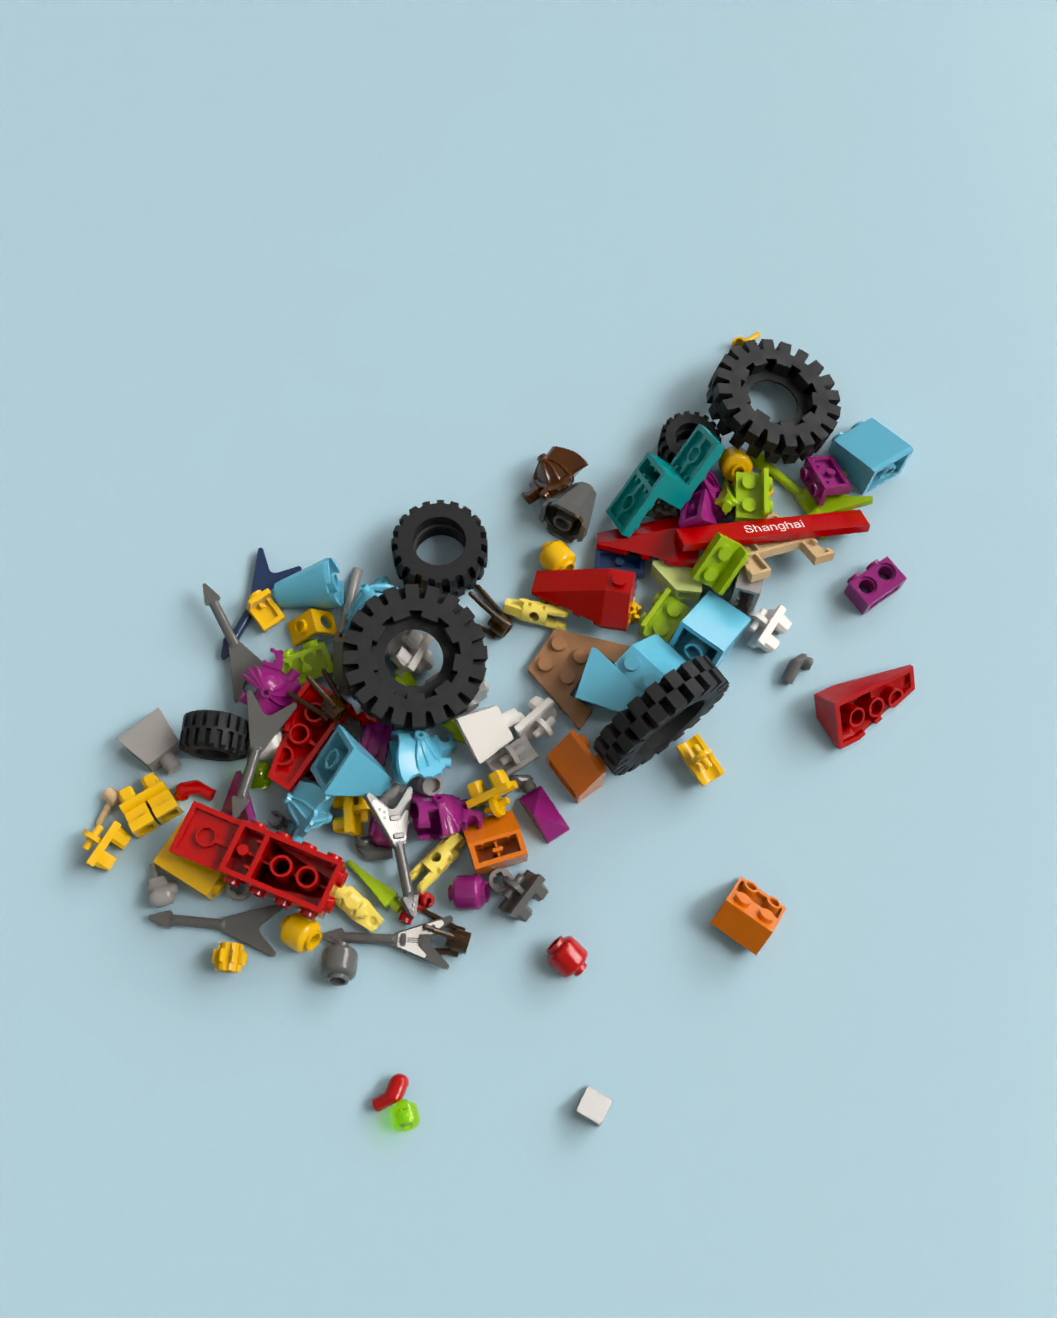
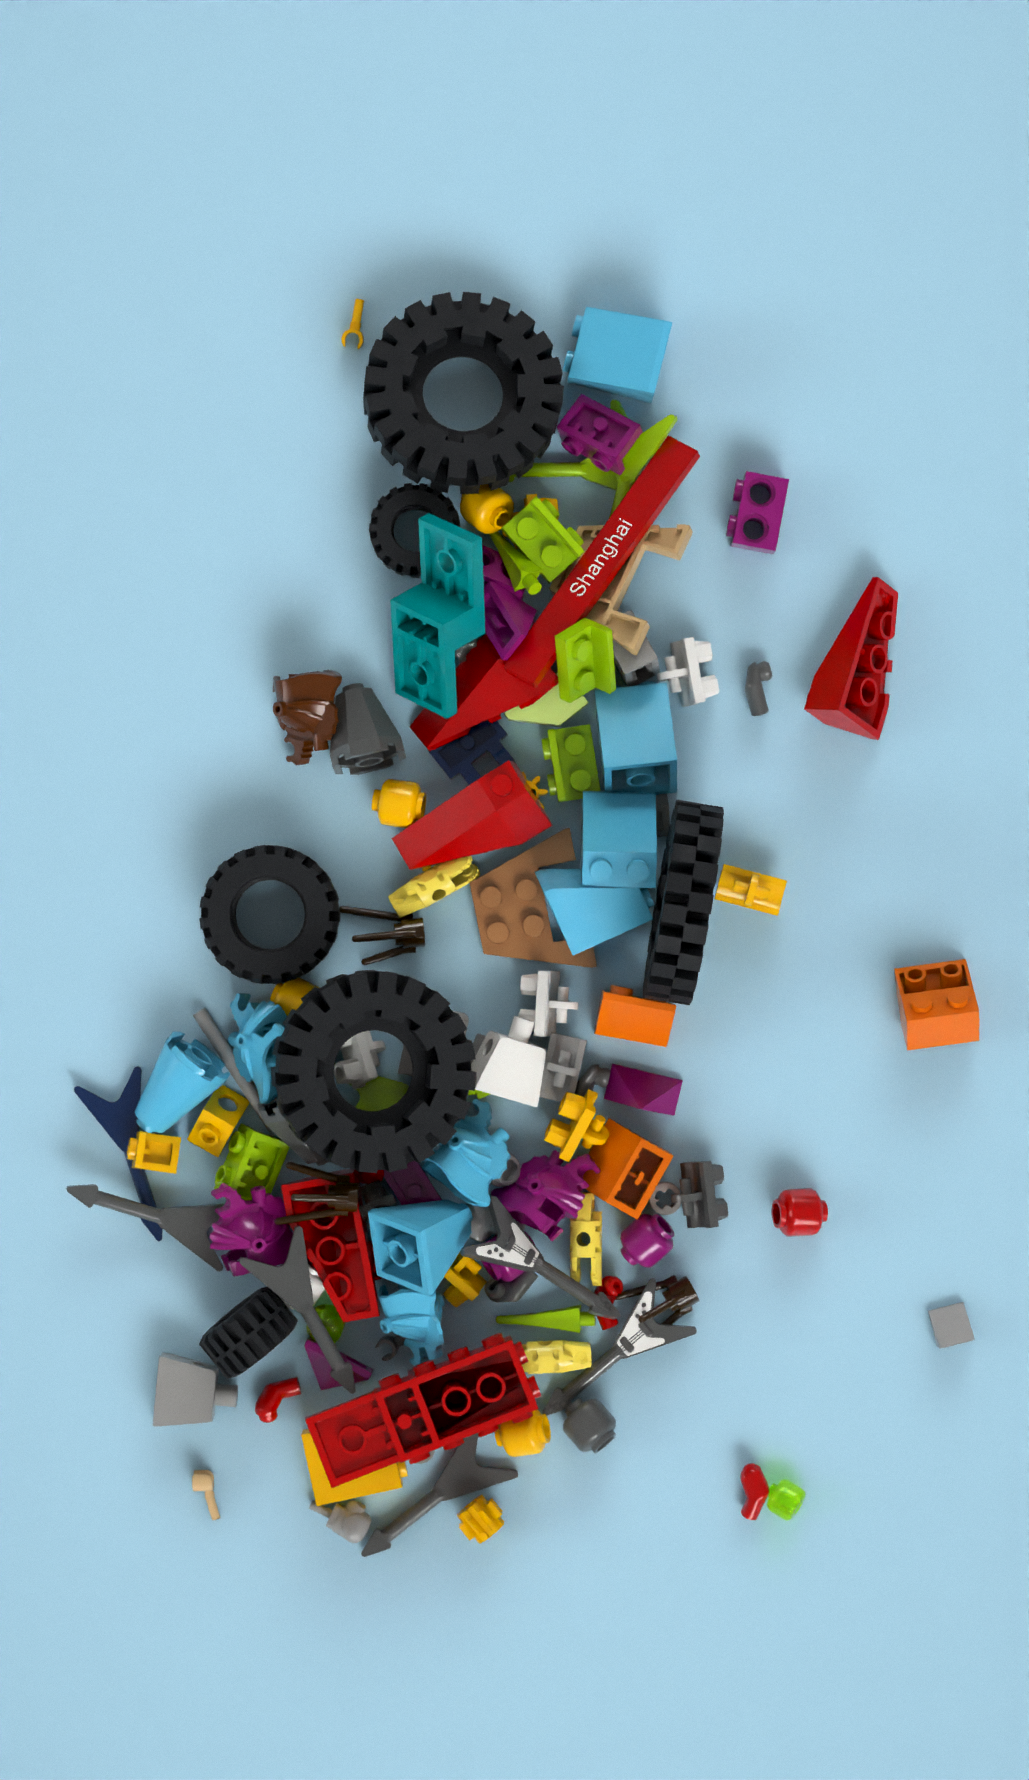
camera: 35 degrees left, 20 degrees up
yellow hips [81,821,131,871] -> none
yellow hips [118,773,184,839] -> none

